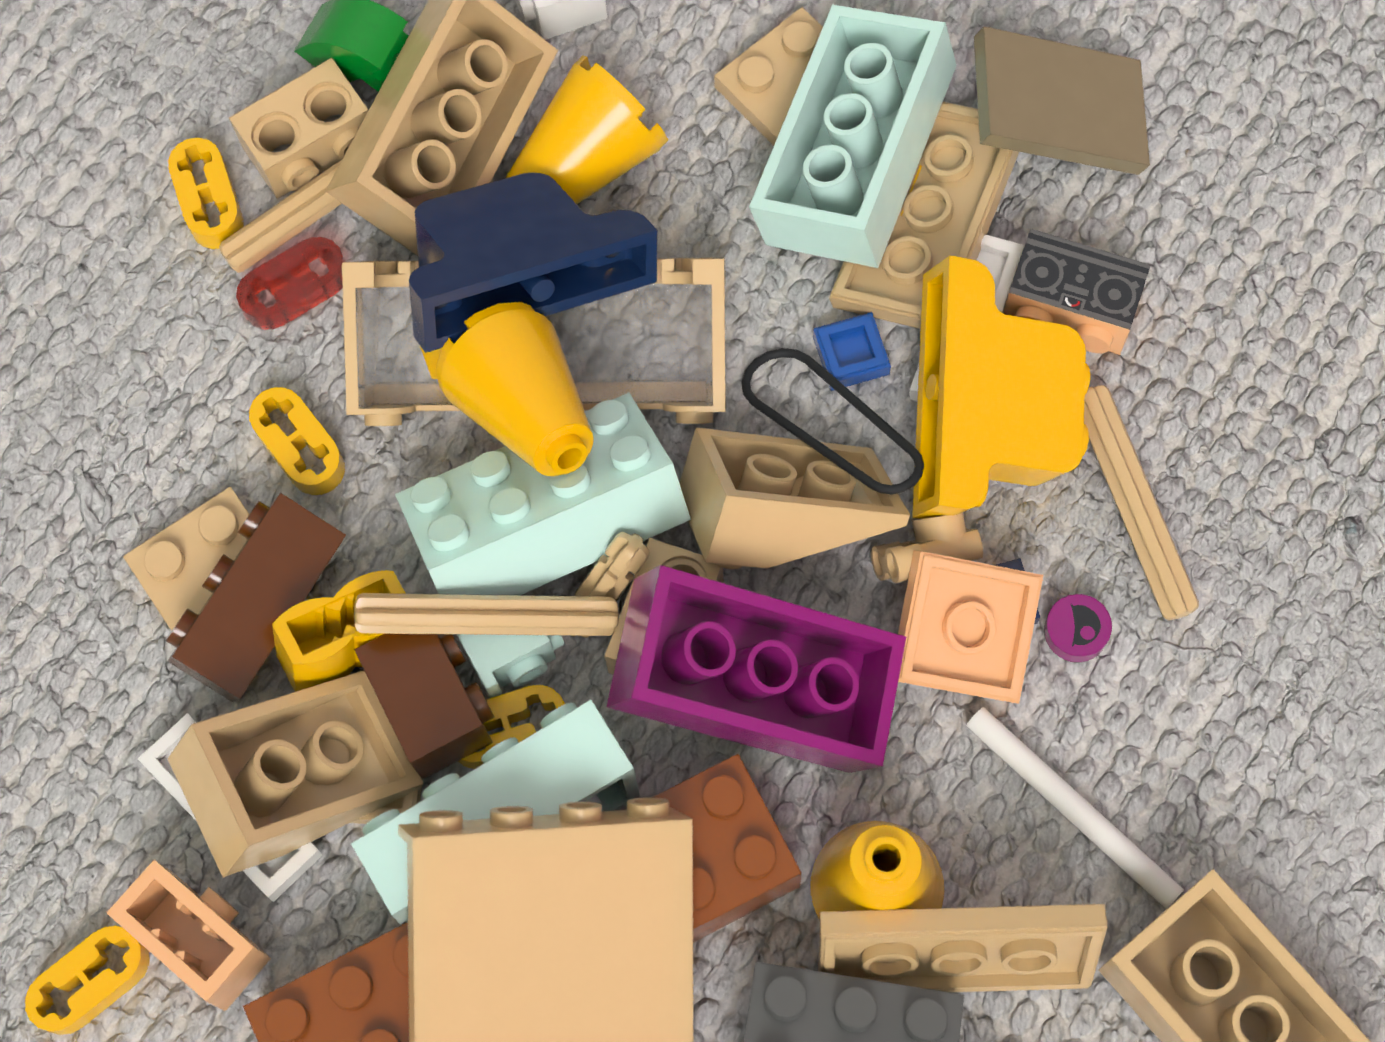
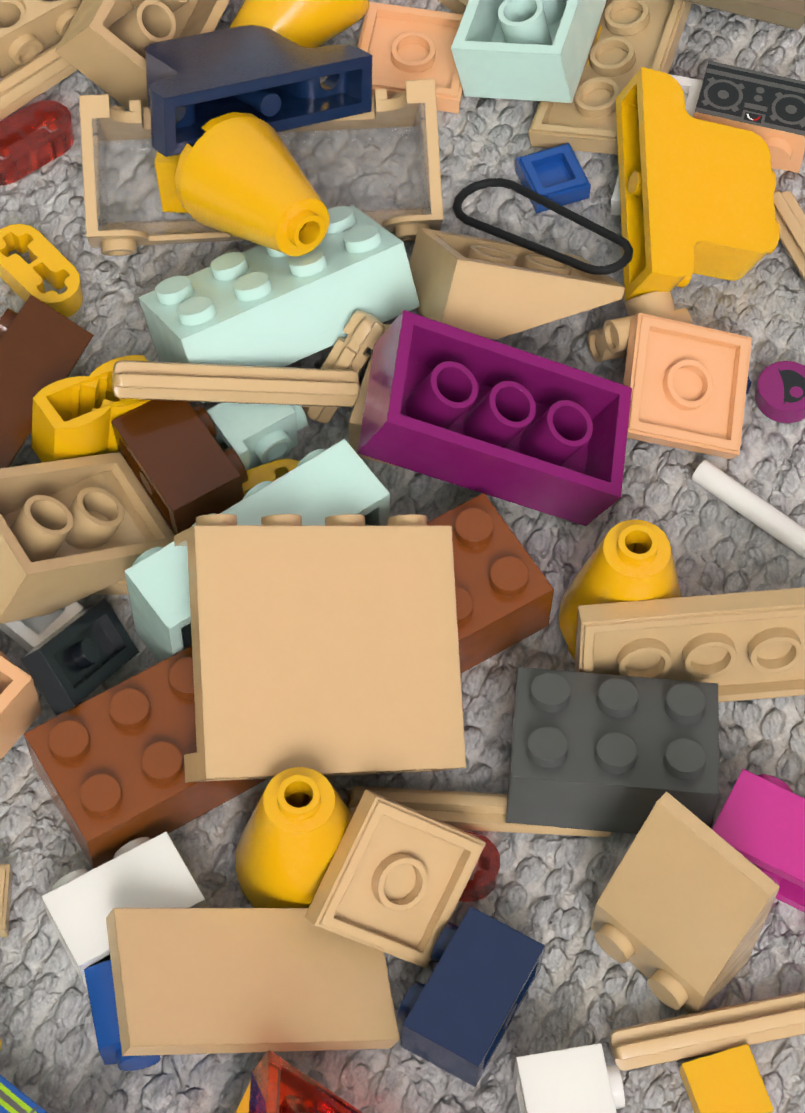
camera: 10 degrees left, 10 degrees down
none -> black plate [20,598,139,716]
none -> light nougat tile [358,2,463,114]

